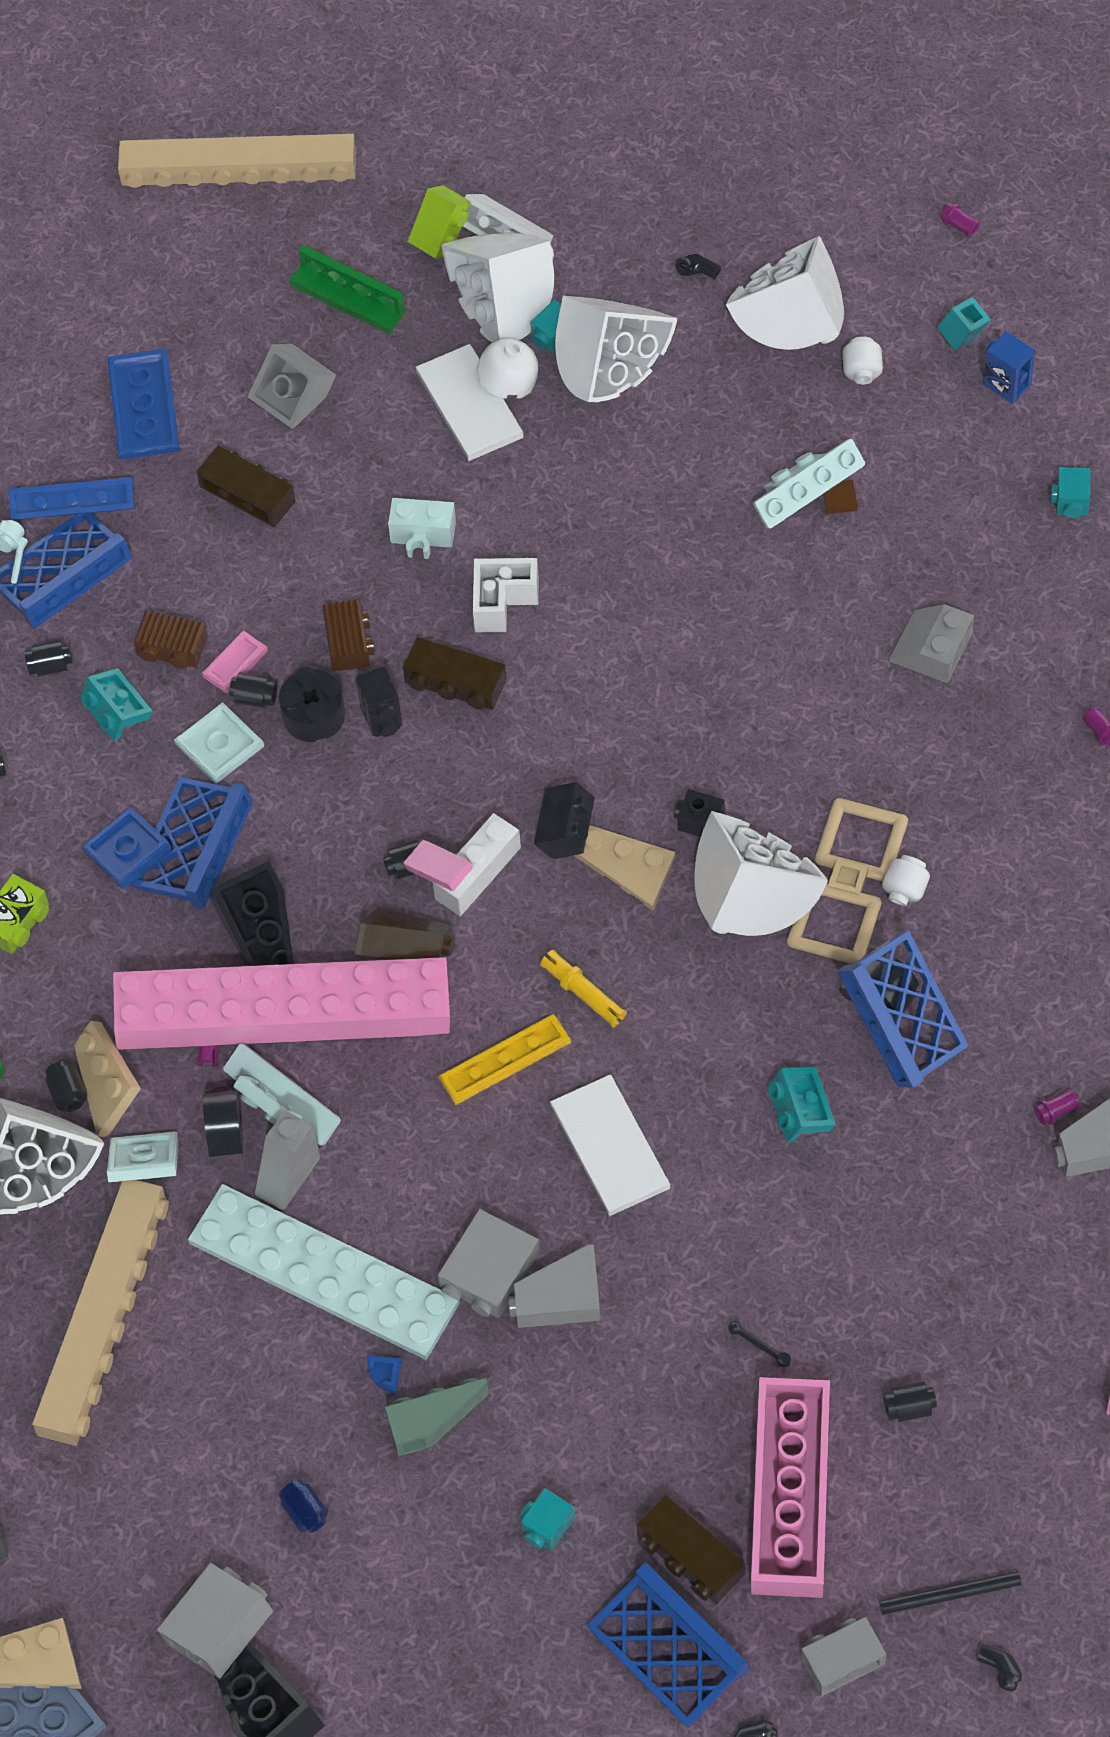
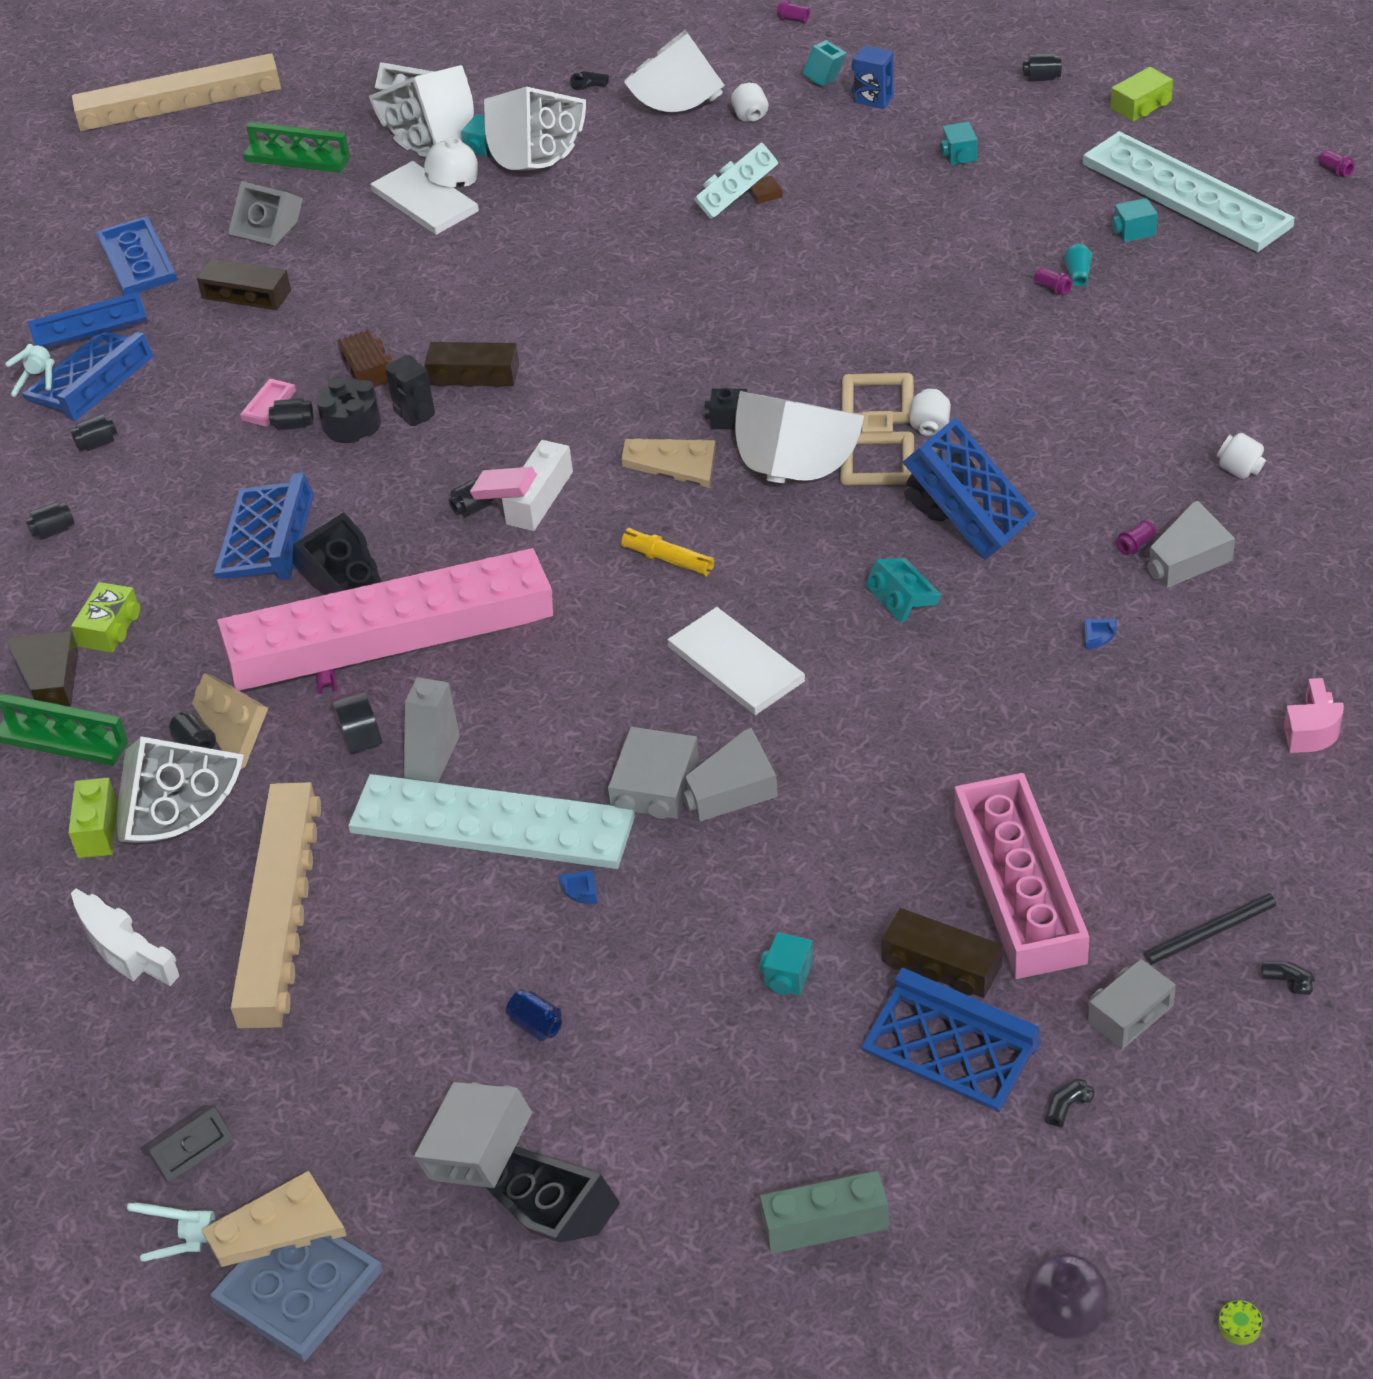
camera: 15 degrees left, 15 degrees down
teal bracket [80,668,152,741] -> none
blue tile [82,807,172,889] -> none
light aqua tile [107,1132,179,1182] -> none
reddish brown brick [134,610,208,669] -> none
light aqua tile [174,702,264,784] -> none
light aqua bracket [223,1044,341,1146] -> none
dark brown slope [354,907,455,960] -> none
sand green slope [385,1378,489,1456] -> none
light aqua brick [388,498,456,559] -> none
lime brick [408,185,471,259] -> none
yellow tile [438,1014,571,1106] -> none
white brick [473,558,539,632] -> none
black piece [534,782,595,859] -> none
black hinge [728,1321,791,1367] -> none
black brick [883,1381,937,1422] -> none
light grey slope [889,604,974,683] -> none
none -> blue tile [1084,619,1118,649]

